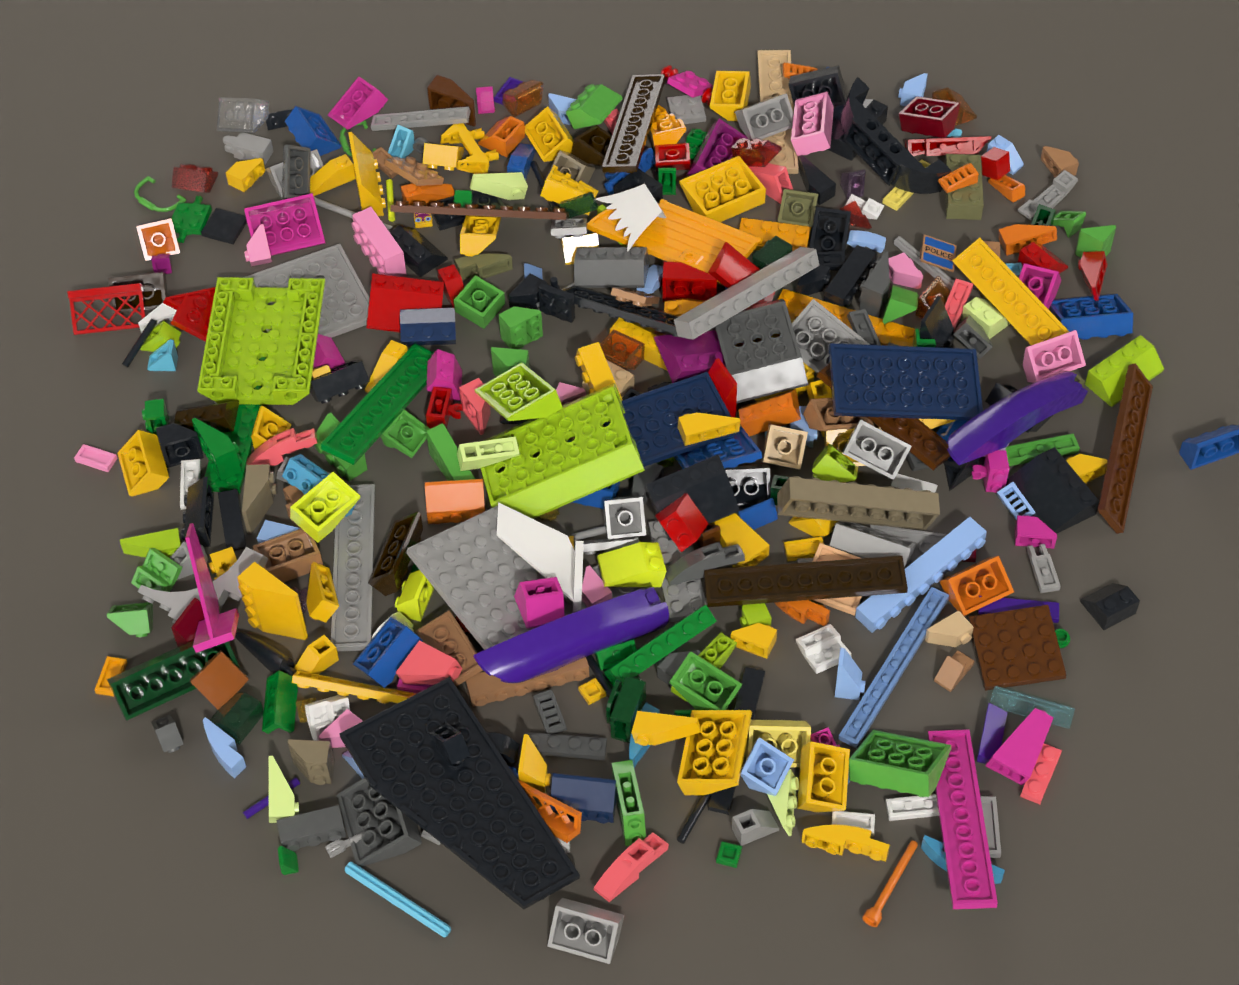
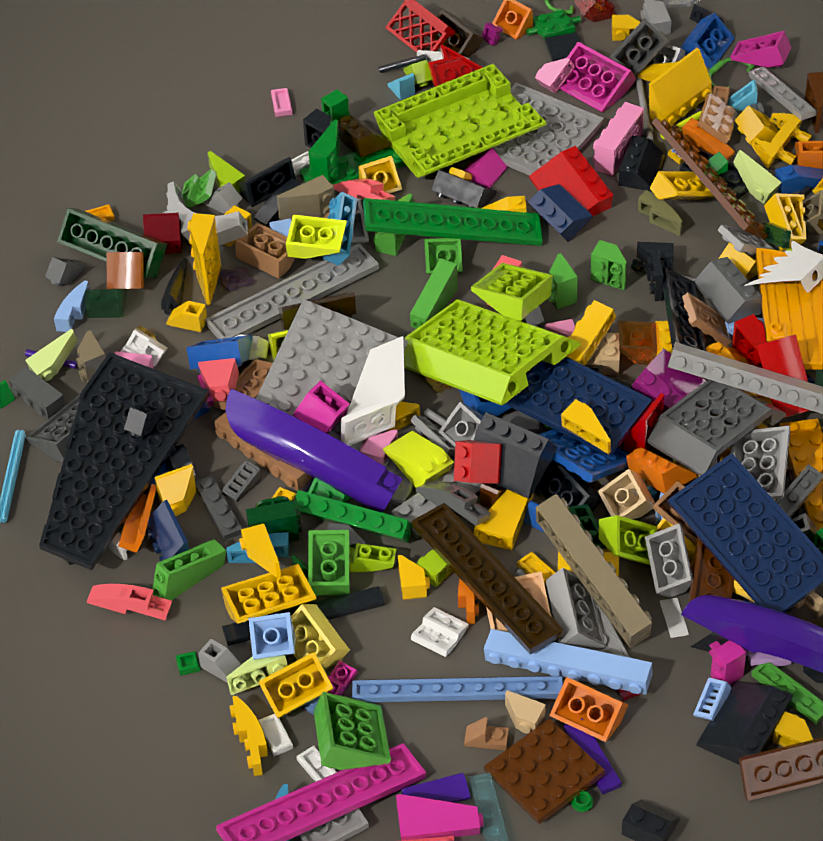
camera: 60 degrees right, 5 degrees down
bright green slope [107,602,153,637] -> none
yellow slope [117,430,169,496] -> none
dark pink piece [185,523,239,653] -> none
green panel [262,671,298,734] -> none
yellow plate [292,671,416,704] -> none
yellow slope [306,562,339,623] -> none
light grey piece [325,831,365,858] -> none
slope [425,479,486,524] -> none
dark pink slope [426,349,462,401] -> none
red brick [426,387,463,429] -> none
red slope [437,264,465,308] -> none
bright green brick [454,275,505,329] -> none
yellowish green slope [457,437,520,471] -> none
medium blue slope [524,263,543,280] -> none
light grey slope [547,898,624,964] -> none
black bar [677,793,712,844] -> none
light blue slope [835,648,865,700] -> none
orange piece [862,840,918,927] -> none
dark pink slope [1015,515,1057,549] -> none
light grey hinge [1027,544,1061,593] -> none

